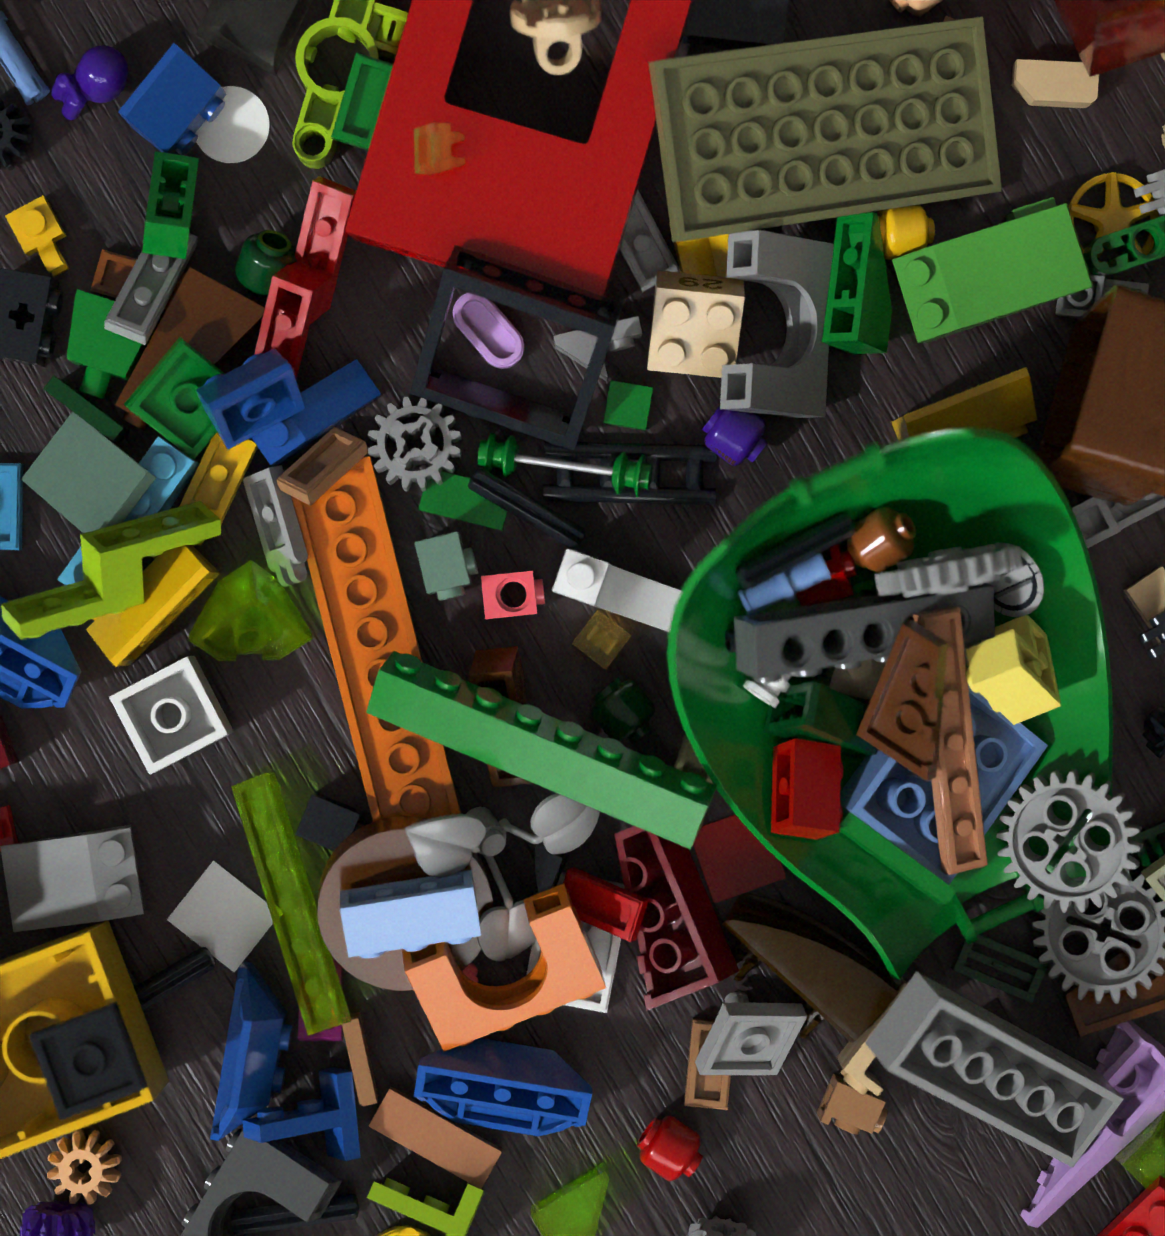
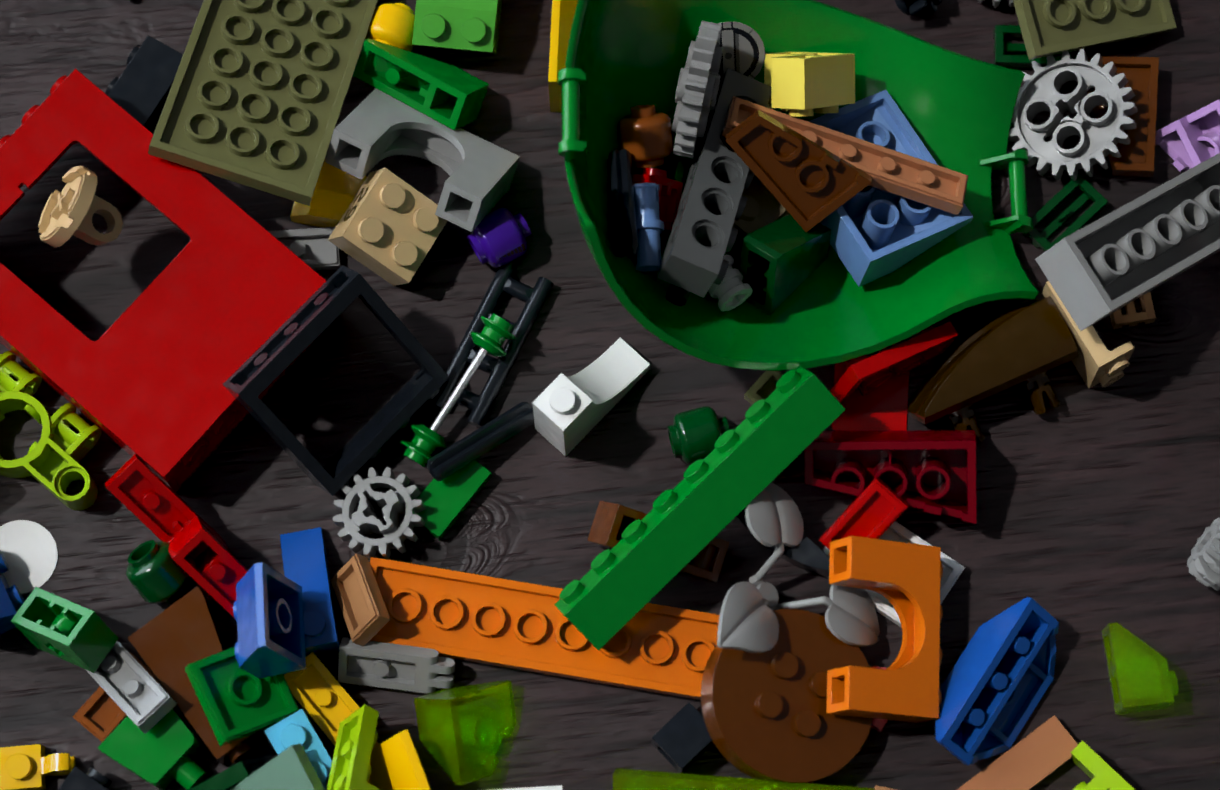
camera: 65 degrees left, 15 degrees down
green tile [331,52,393,150] -> none
light blue brick [340,870,481,959] -> none
tile [414,123,465,175] -> none
sand green brick [414,532,479,601] -> none
lavender tile [453,293,524,369] -> none
coral brick [481,571,545,619] -> none
light grey slope [553,316,642,380] -> none
clear yellow tile [571,609,632,670] -> none
green tile [603,380,653,431] -> none
red head [637,1115,703,1181] -> none
medium nougat tile [684,1018,731,1110] -> none
light grey tile [695,991,807,1075] -> none
red brick [771,738,844,840] -> none
medium nougat brick [816,1074,888,1135] -> none
green tile [840,812,957,904] -> none
light grey gear [996,769,1143,913] -> none
none -> red wing [830,321,958,407]

